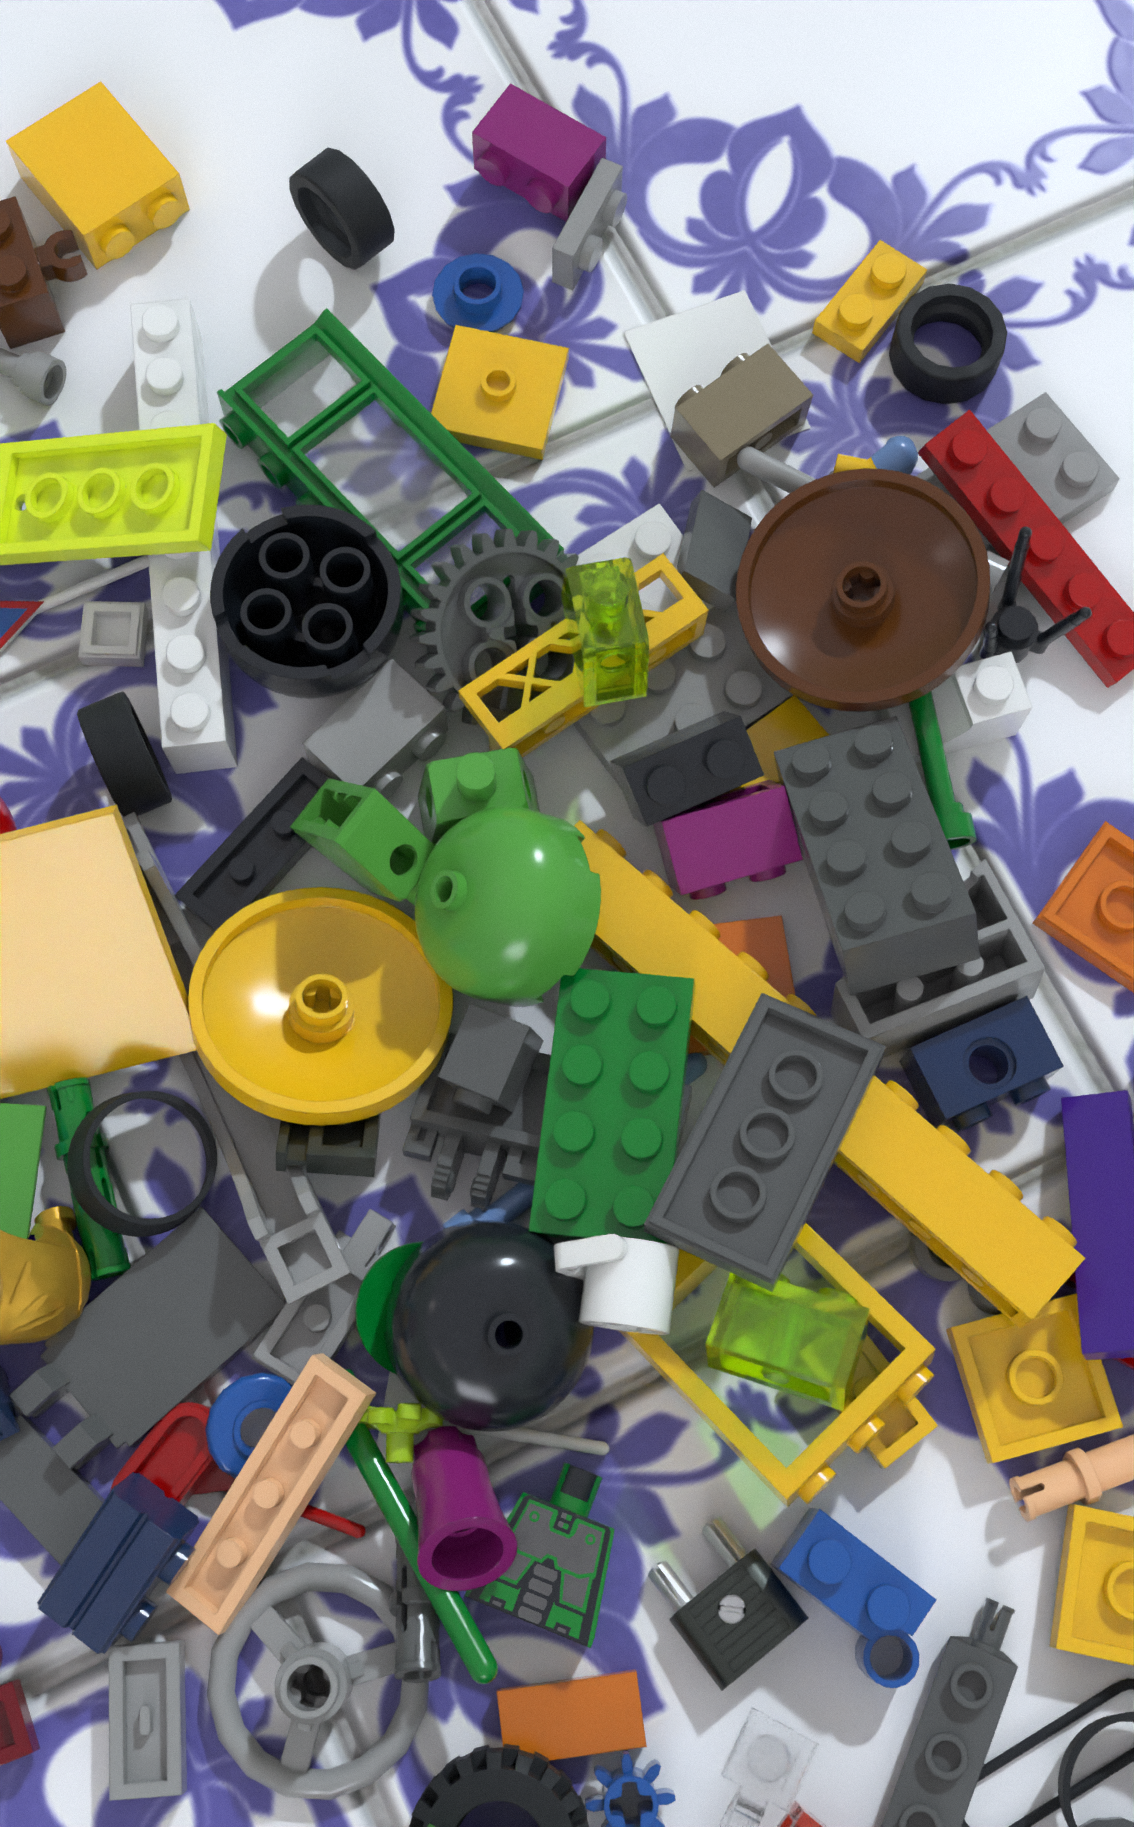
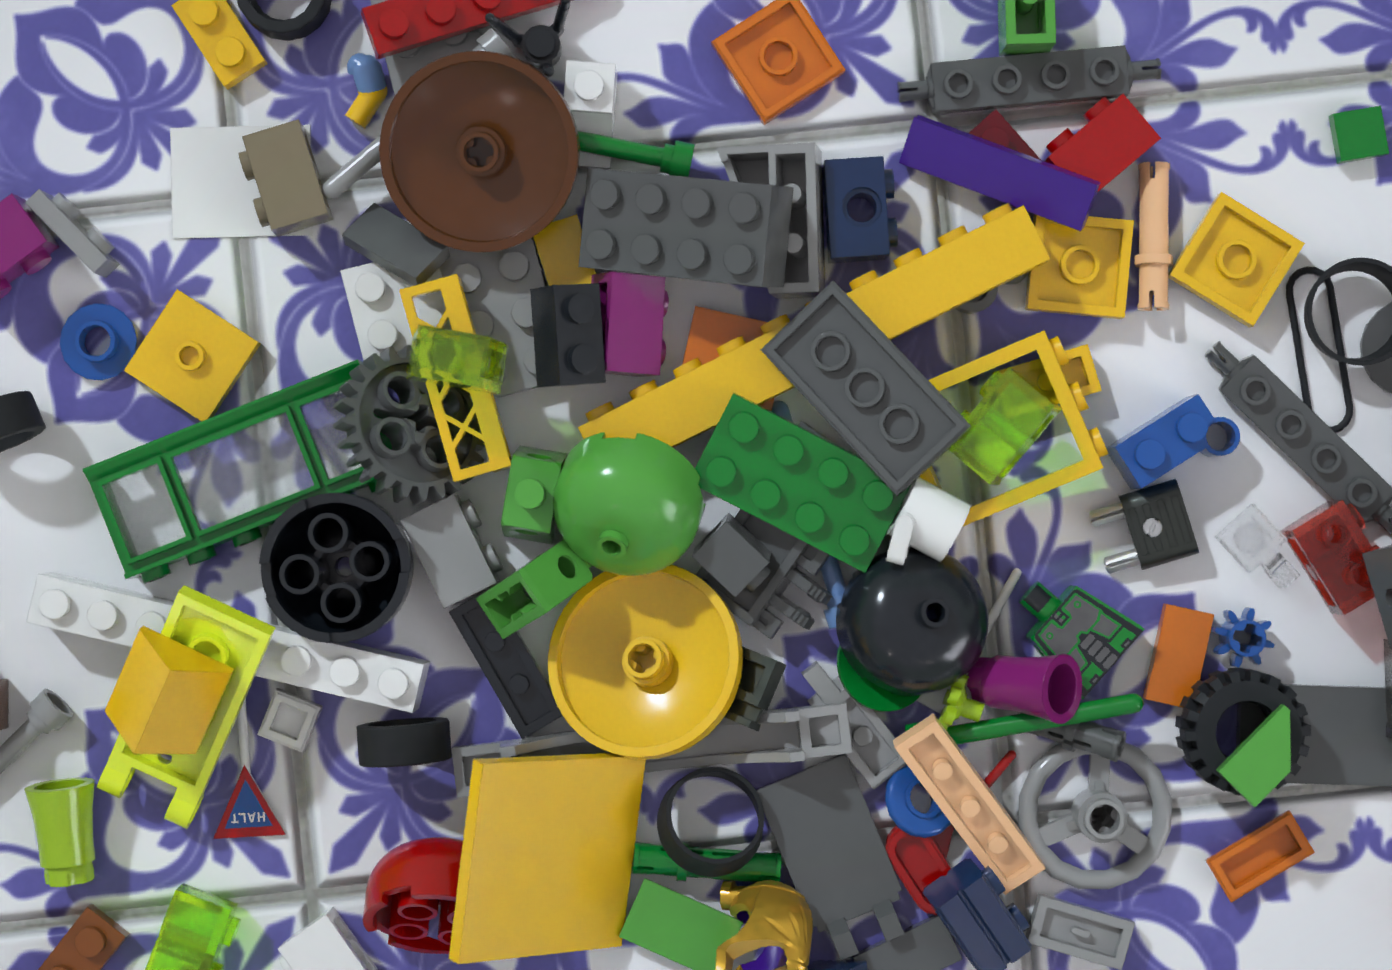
camera: 65 degrees left, 15 degrees up
none -> yellow slope [105,625,234,754]

